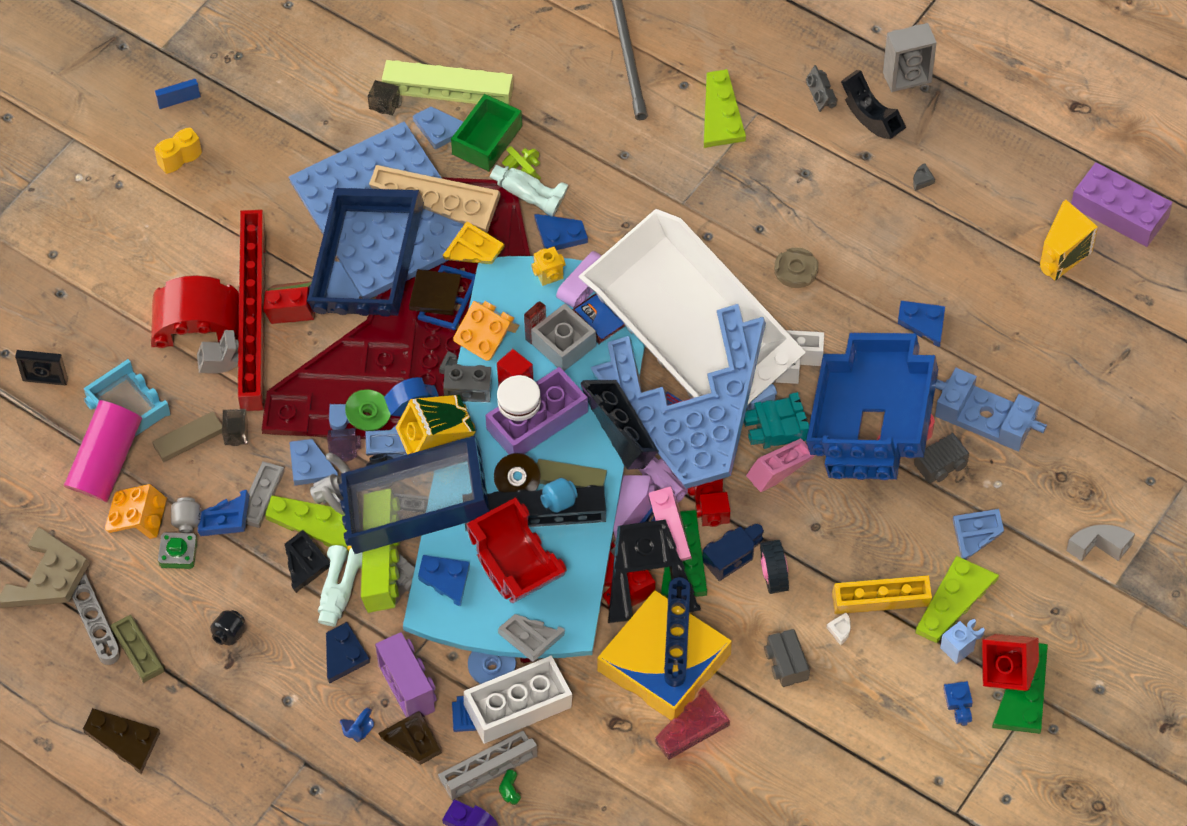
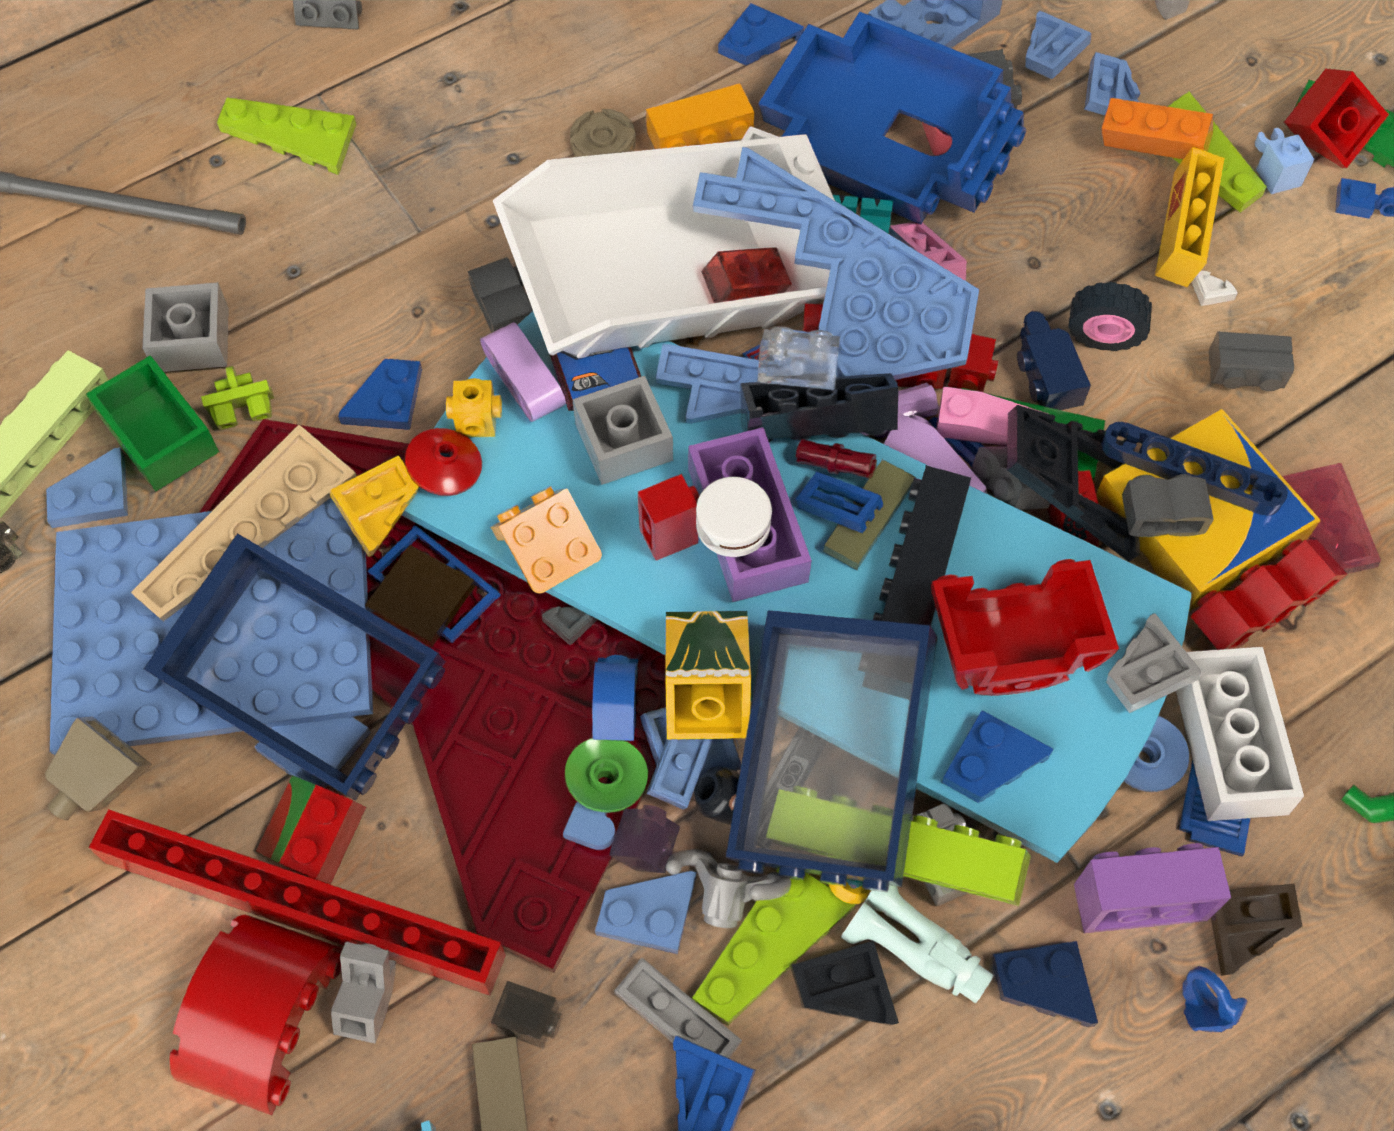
camera: 70 degrees left, 5 degrees up
light grey fence [438,731,537,800] -> none
dark grey brick [443,364,492,402] -> none
light aqua piece [489,165,569,217] -> none
dark brown dish [494,453,541,493] -> none
clear red tile [524,301,546,344] -> none
dark azure head [541,478,577,513] -> none
none -> dark tan torso [45,716,152,820]
none -> light grey brick [143,282,229,372]
none -> red dish [405,428,482,496]
none -> light orange brick [646,83,754,149]
none -> clear red brick [701,247,792,303]
none -> clear brick [757,326,840,390]
none -> blue tile [795,471,883,534]
none -> dark red pin [796,439,877,479]
none -> medium blue wing [1025,11,1091,79]
none -> orange brick [1102,98,1213,159]
none -> dark grey brick [1122,474,1214,537]
none -> red brick [1190,539,1348,650]

